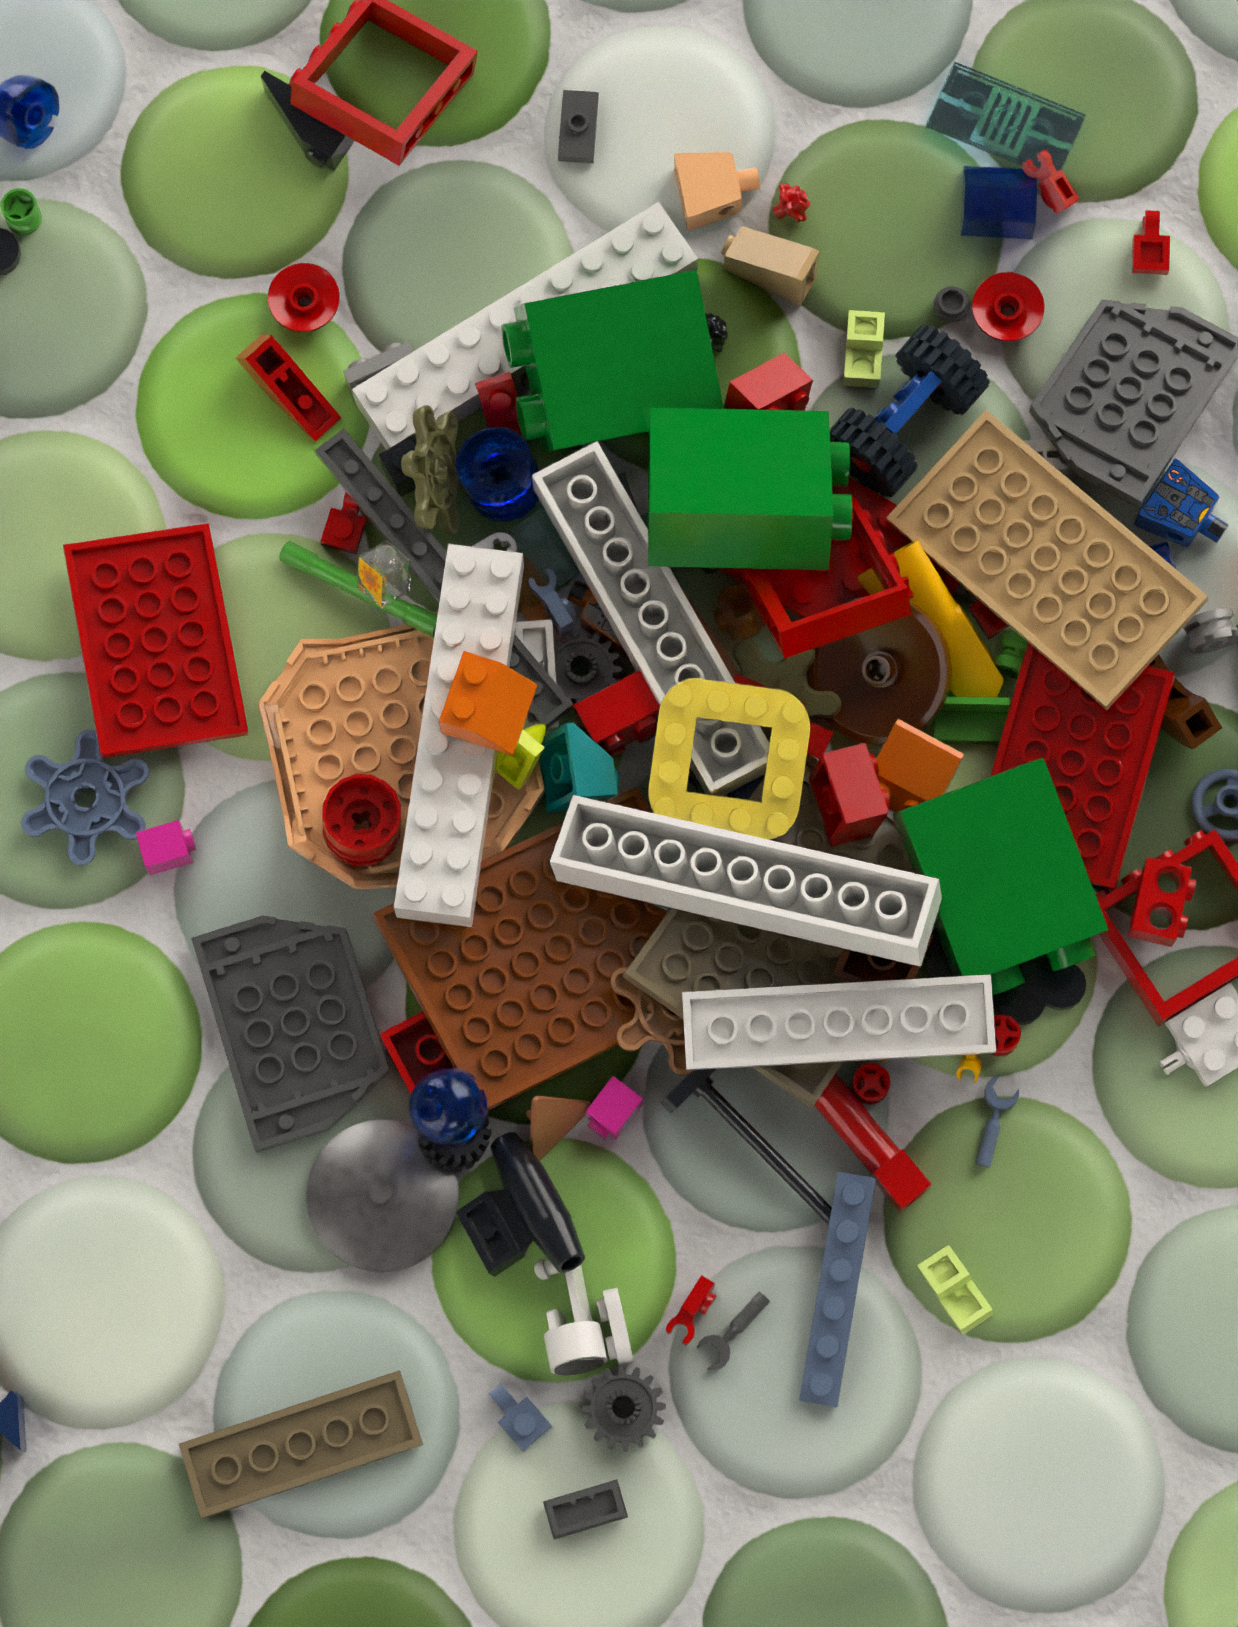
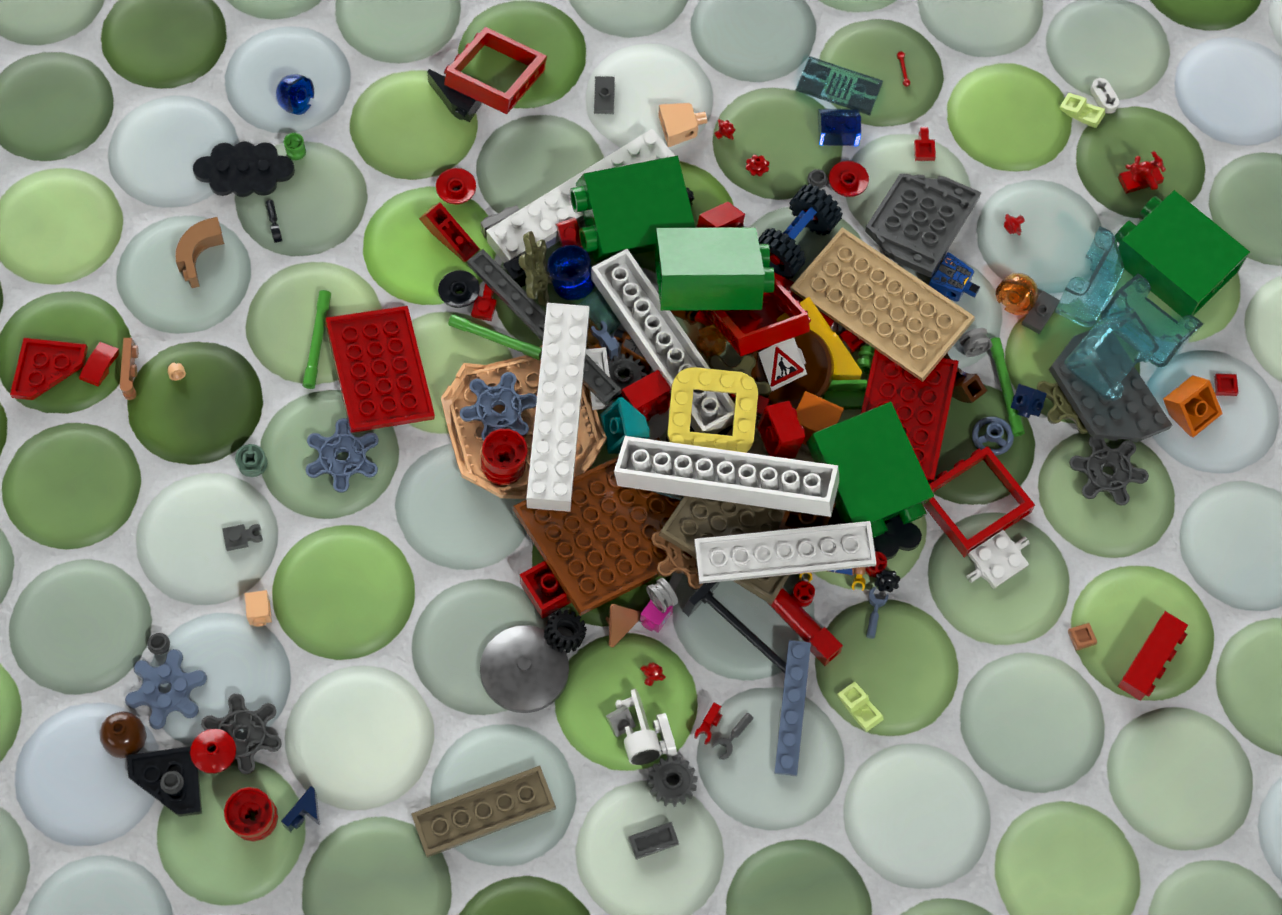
camera: 10 degrees left, 10 degrees down
dark pink brick [136,820,196,875] -> none
dark grey plate [191,915,390,1153] -> none
clear brick [357,540,411,608] -> none
clear blue cylinder [408,1068,488,1145] -> none
orange slope [439,651,538,756] -> none
black plate [456,1132,585,1277] -> none
sand blue plate [489,1383,552,1451] -> none
neon yellow tile [495,724,546,790] -> none
tan slope [721,226,819,307] -> none
yellowish green slope [843,310,885,388] -> none
red plate [1022,149,1080,215] -> none
red brick [1127,857,1196,947] -> none
none -> bright green piece [302,290,331,389]
none -> black dish [438,270,480,308]
none -> sand blue plate [460,372,537,441]
none -> light grey plate [606,705,636,737]
none -> red plant [640,663,666,686]
none -> light grey wheel [646,578,678,613]
none -> red plant [745,155,769,177]
none -> white piece [758,337,807,391]
none -> black plant [874,569,900,592]
none -> red hinge [897,51,911,87]

